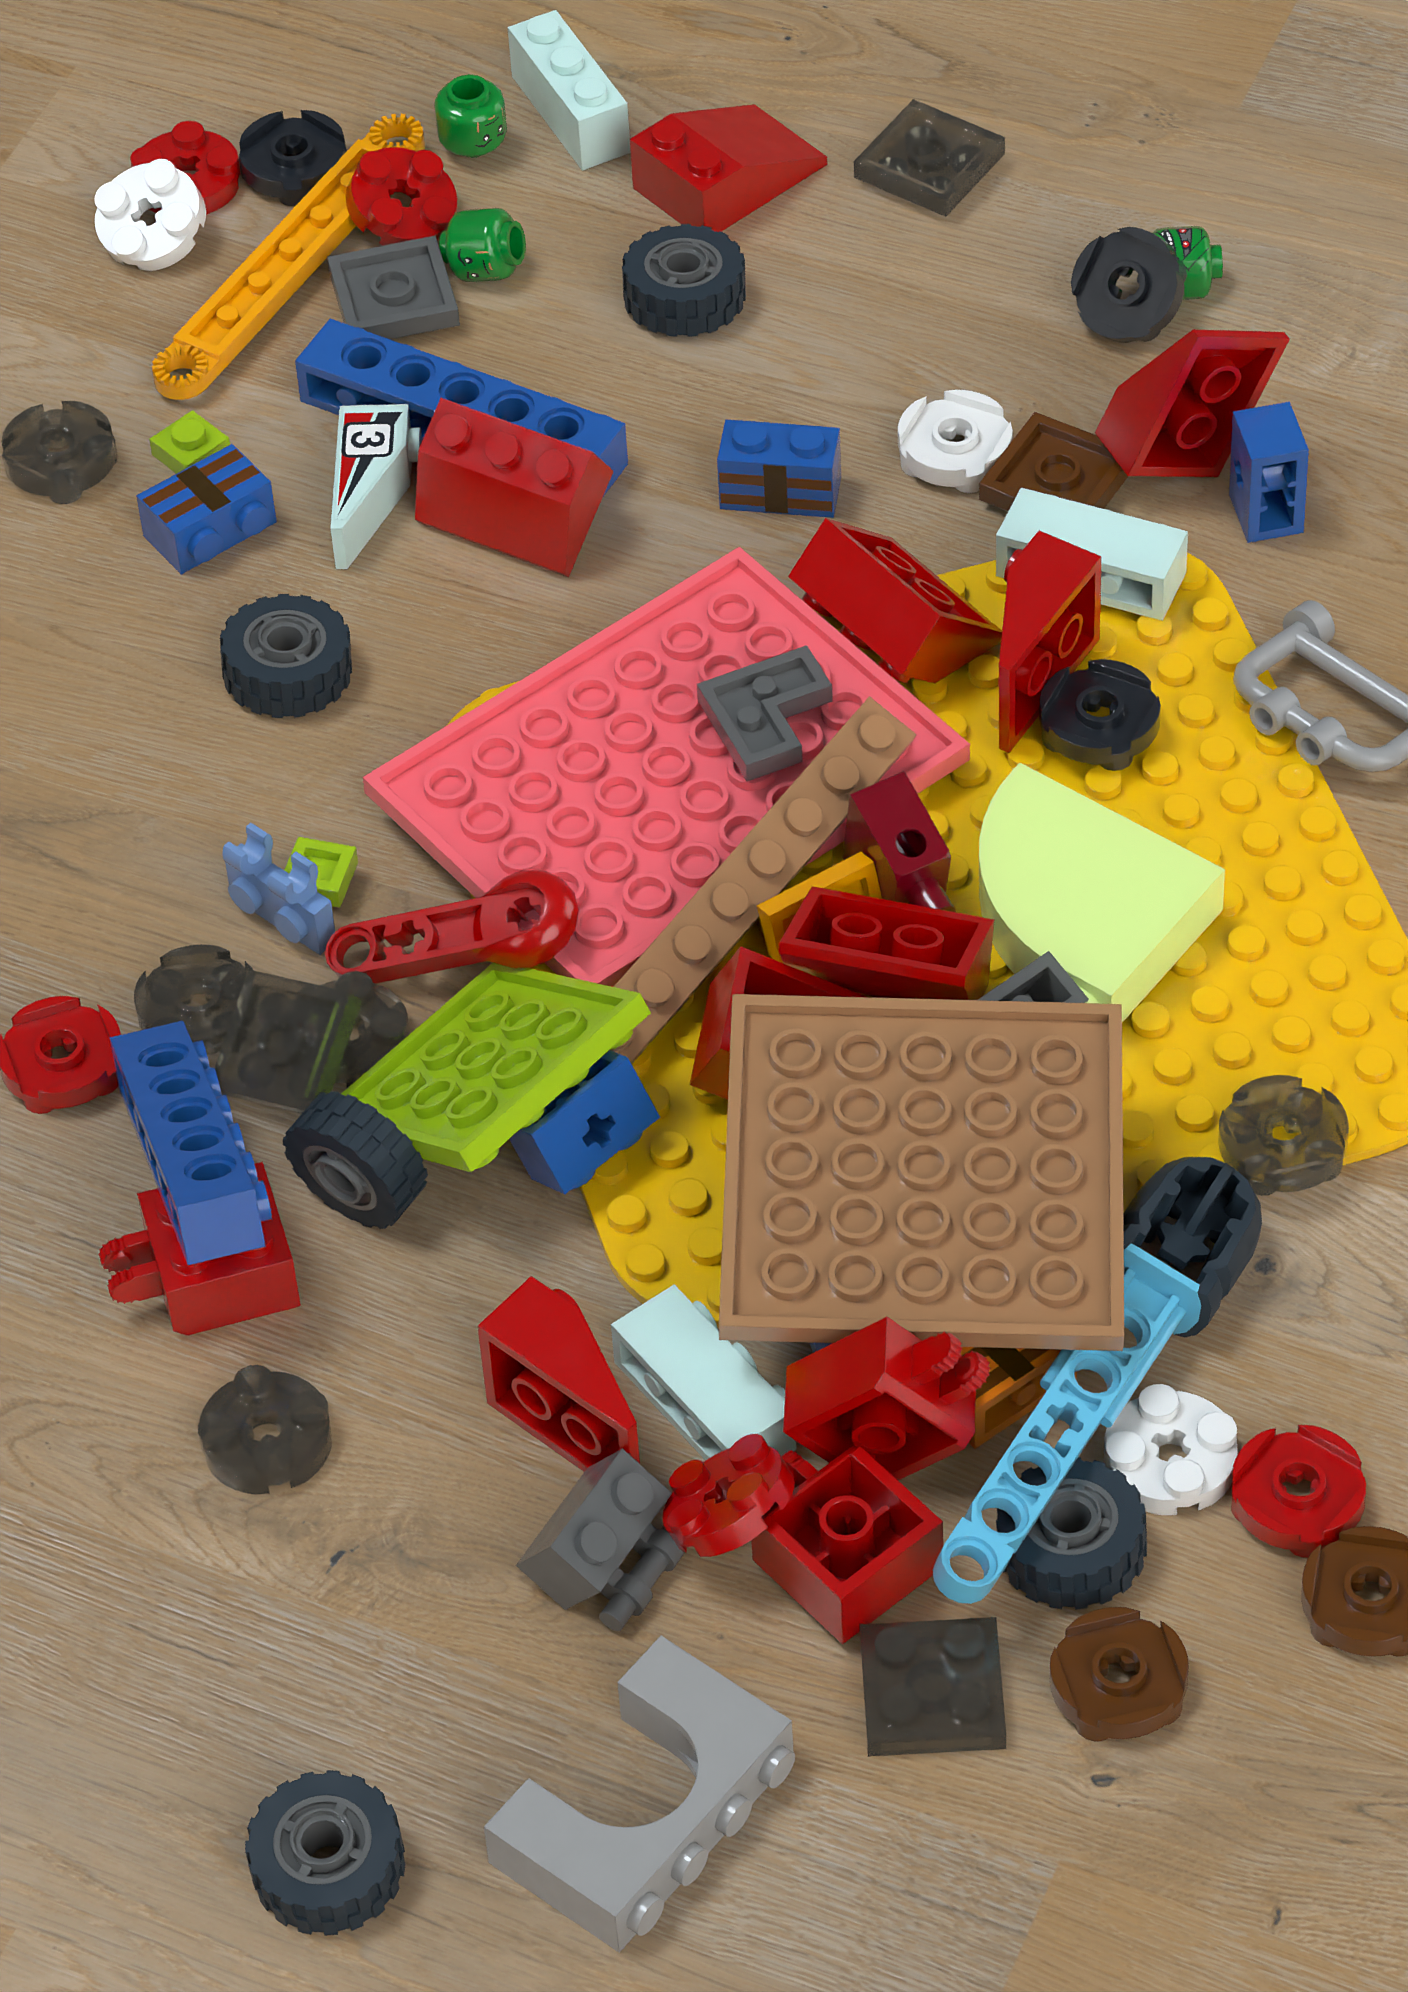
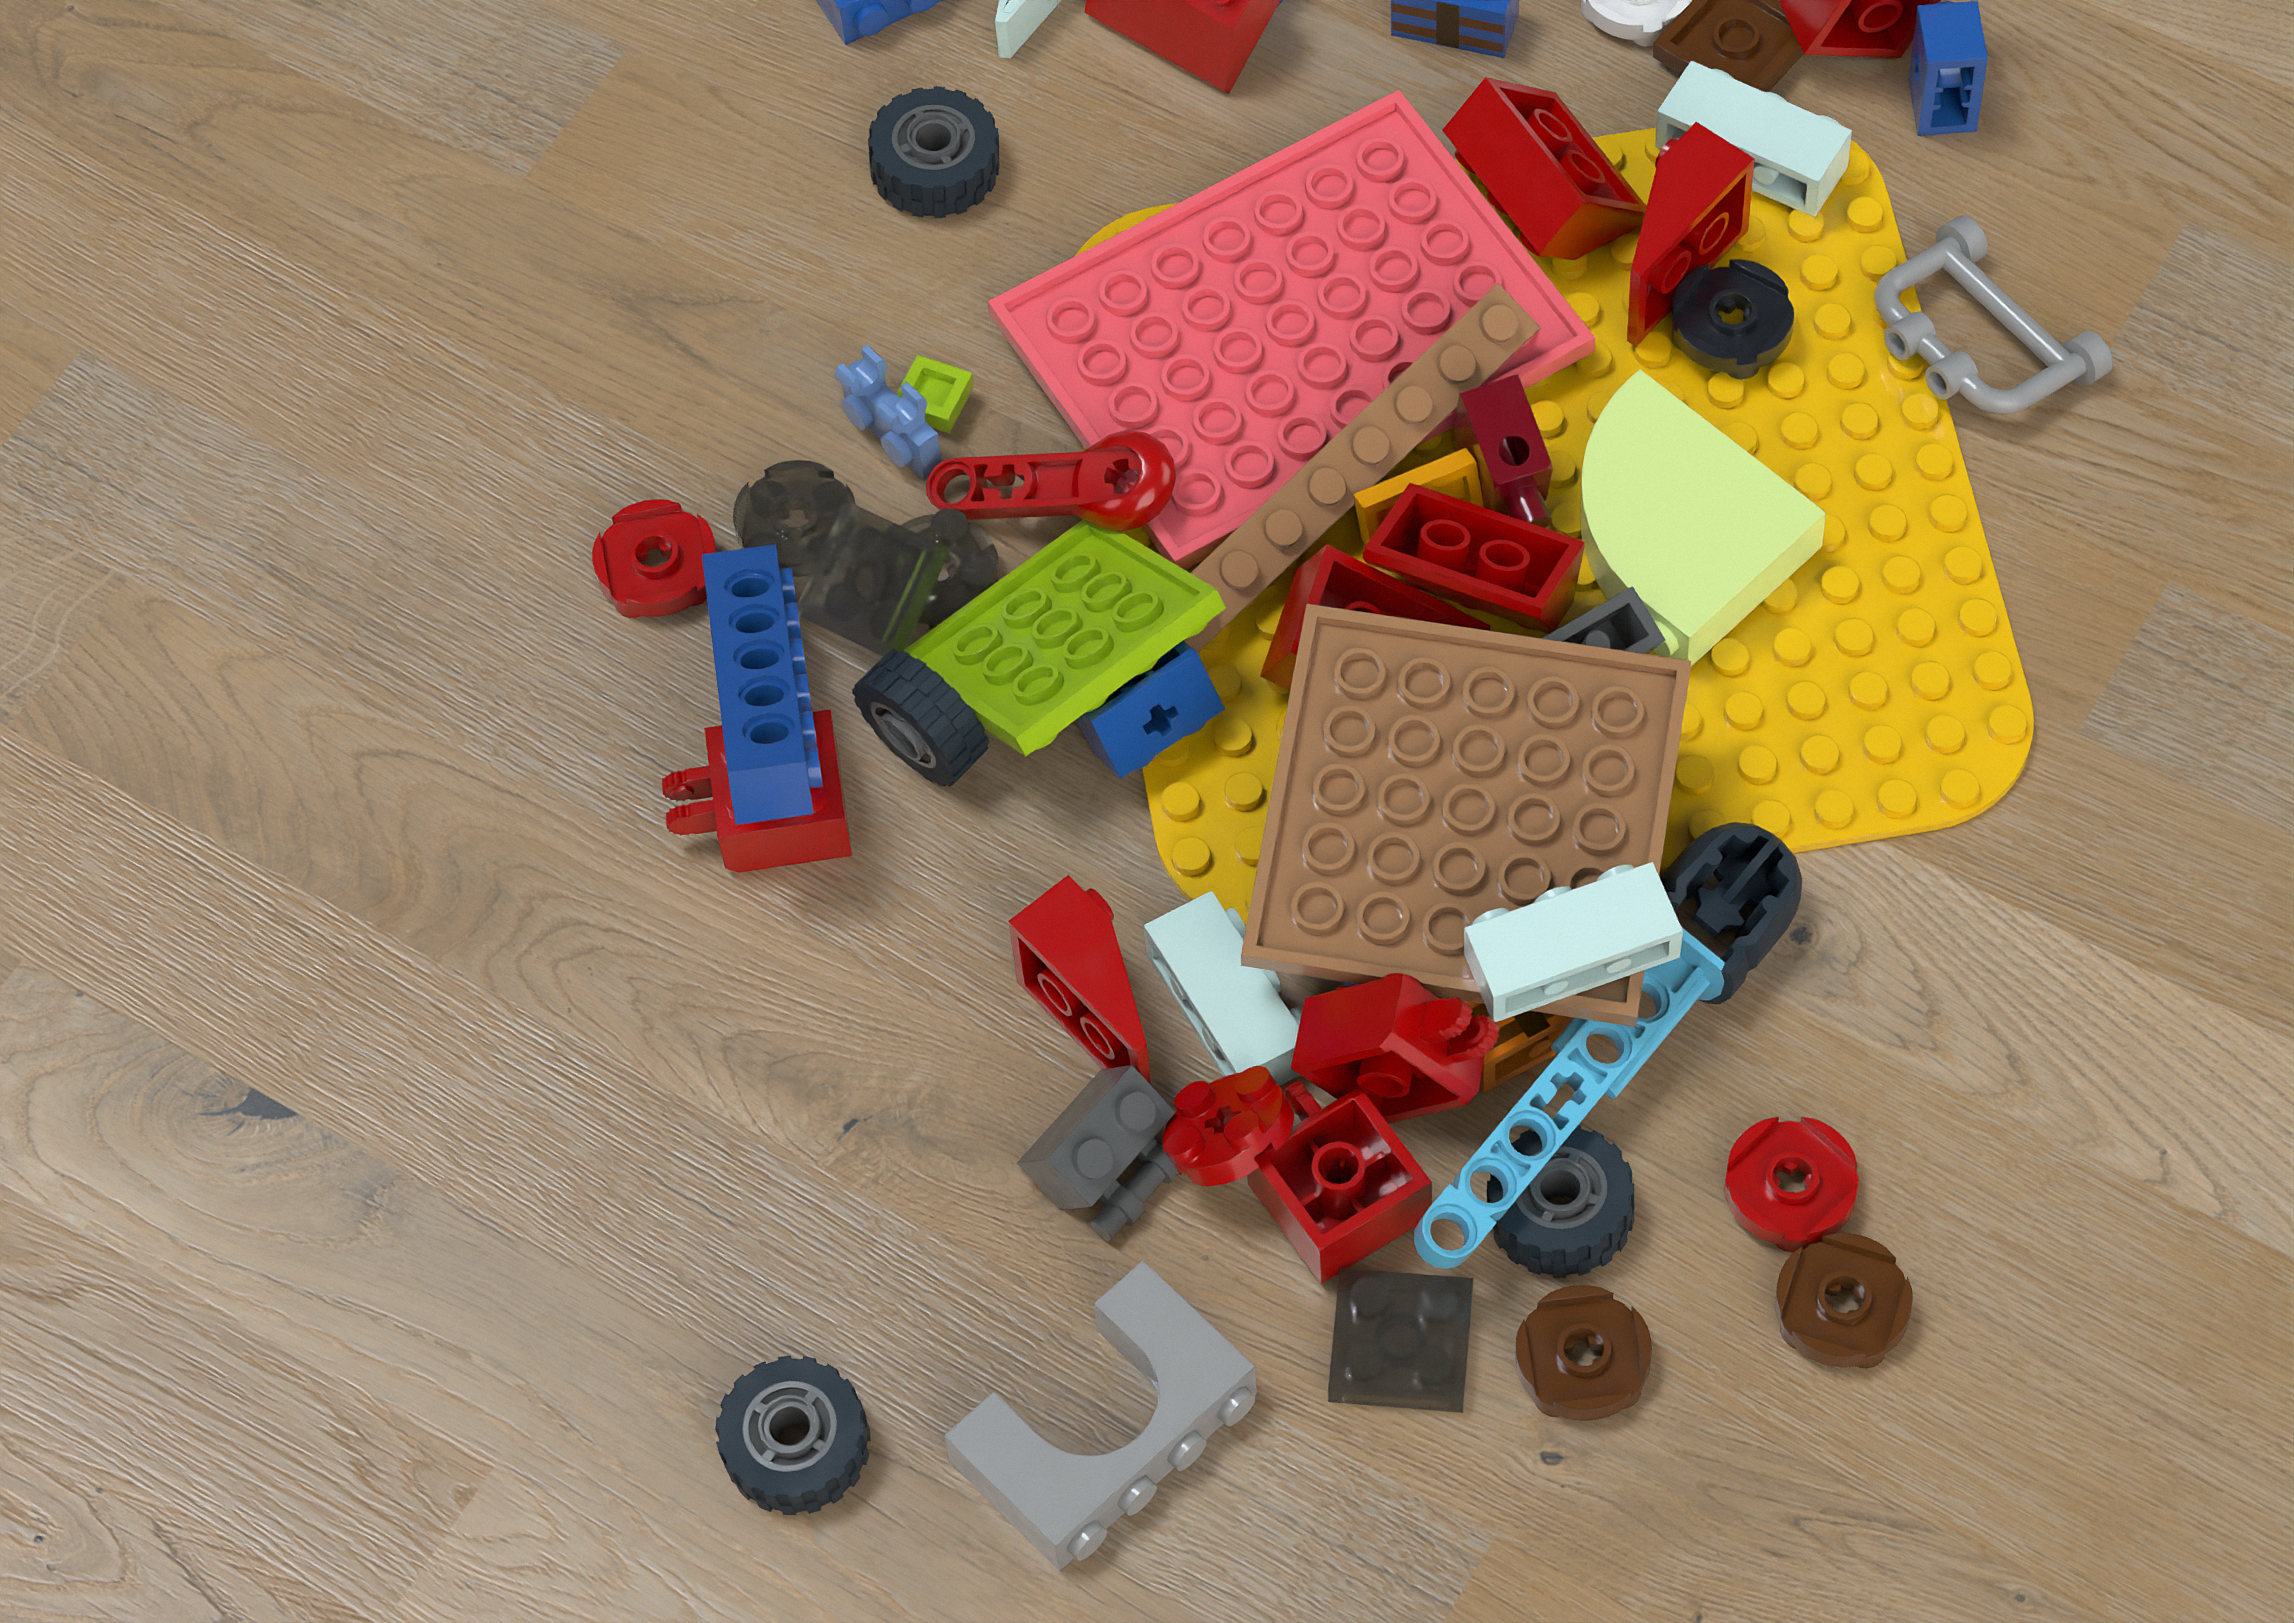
camera: 10 degrees right, 10 degrees up
clear smoke plate [198,1365,332,1495] -> none
dark grey plate [697,645,833,781] -> none
white plate [1104,1384,1238,1515] -> none
clear smoke plate [1218,1075,1349,1196] -> none
none -> light aqua brick [1464,862,1683,1022]

